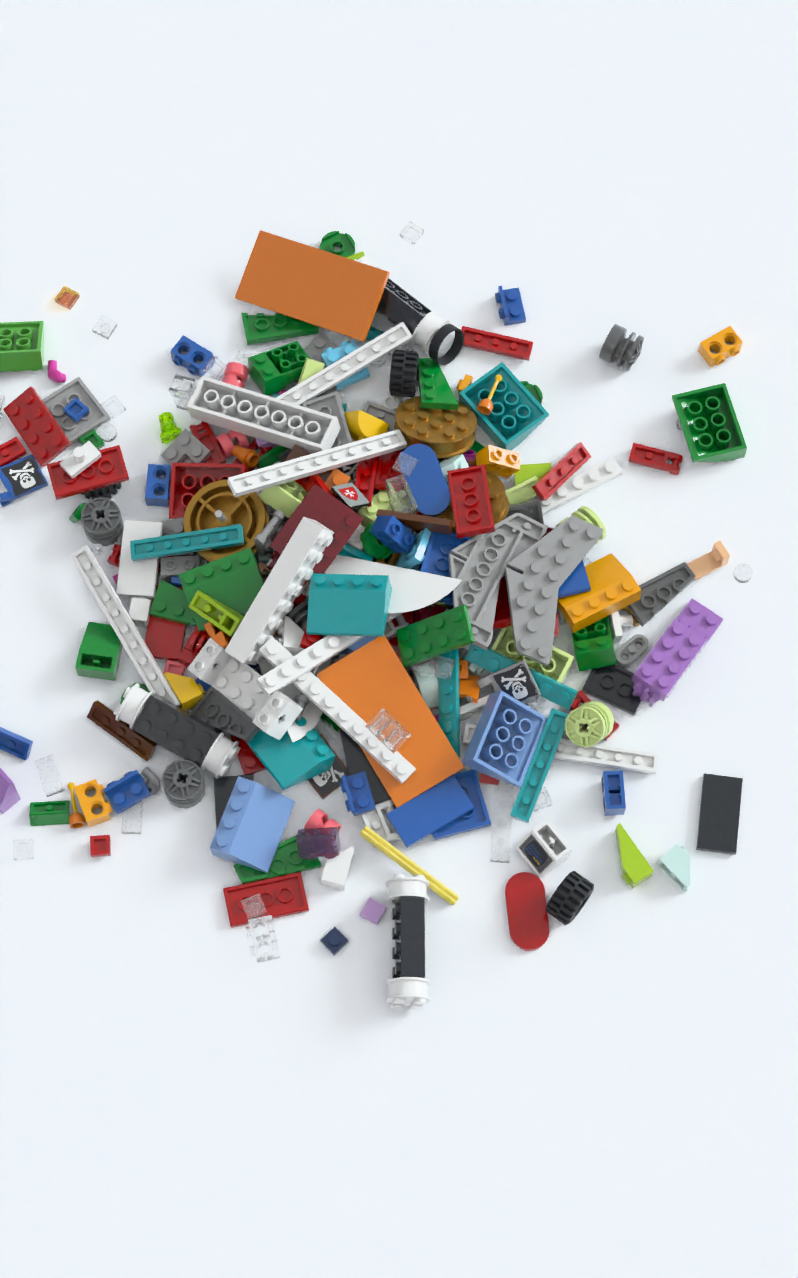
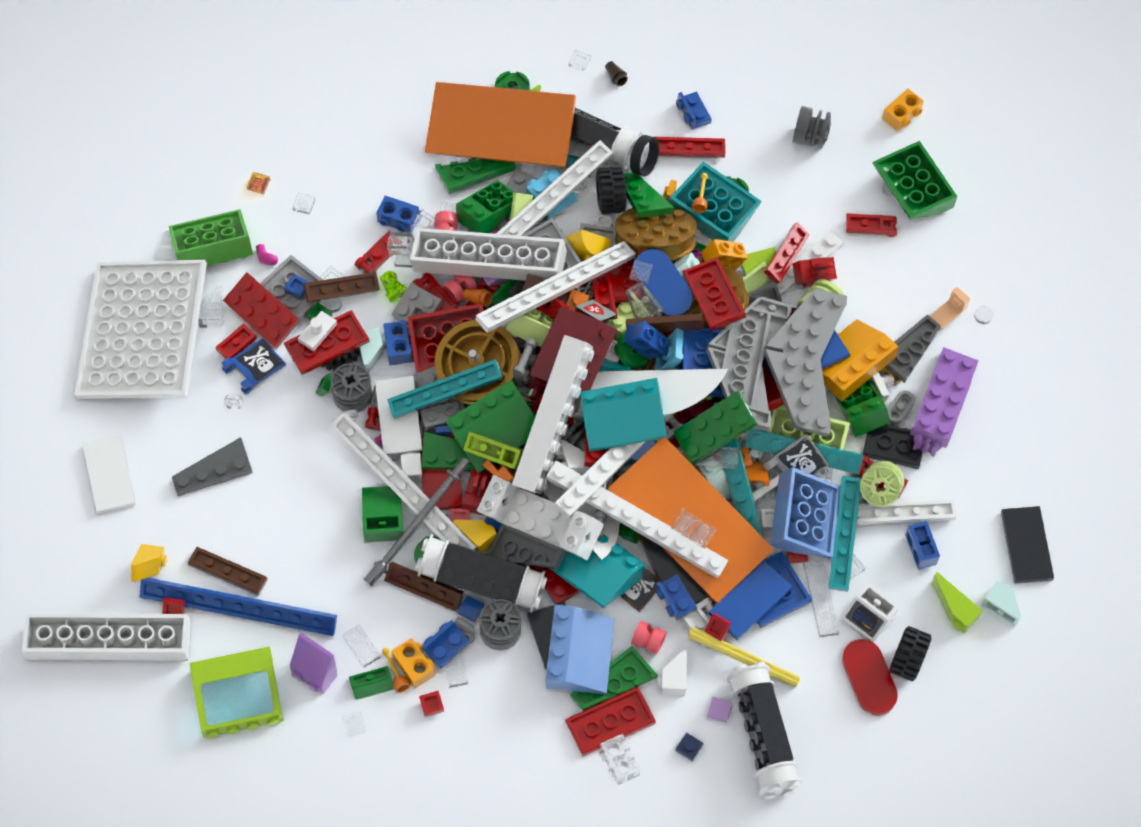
camera: 15 degrees left, 5 degrees down
clear plate [241,894,267,921] -> none
clear purple brick [296,827,341,860] -> none
none -> reddish brown plate [303,272,380,303]
none -> red plate [354,230,403,273]
none -> light aqua slope [359,328,386,373]
none -> flat silver bar [363,458,470,587]
none -> blue tile [457,595,485,622]
none -> dark brown cone [605,61,628,87]
none -> red plate [704,613,732,641]
none -> red brick [792,257,837,288]

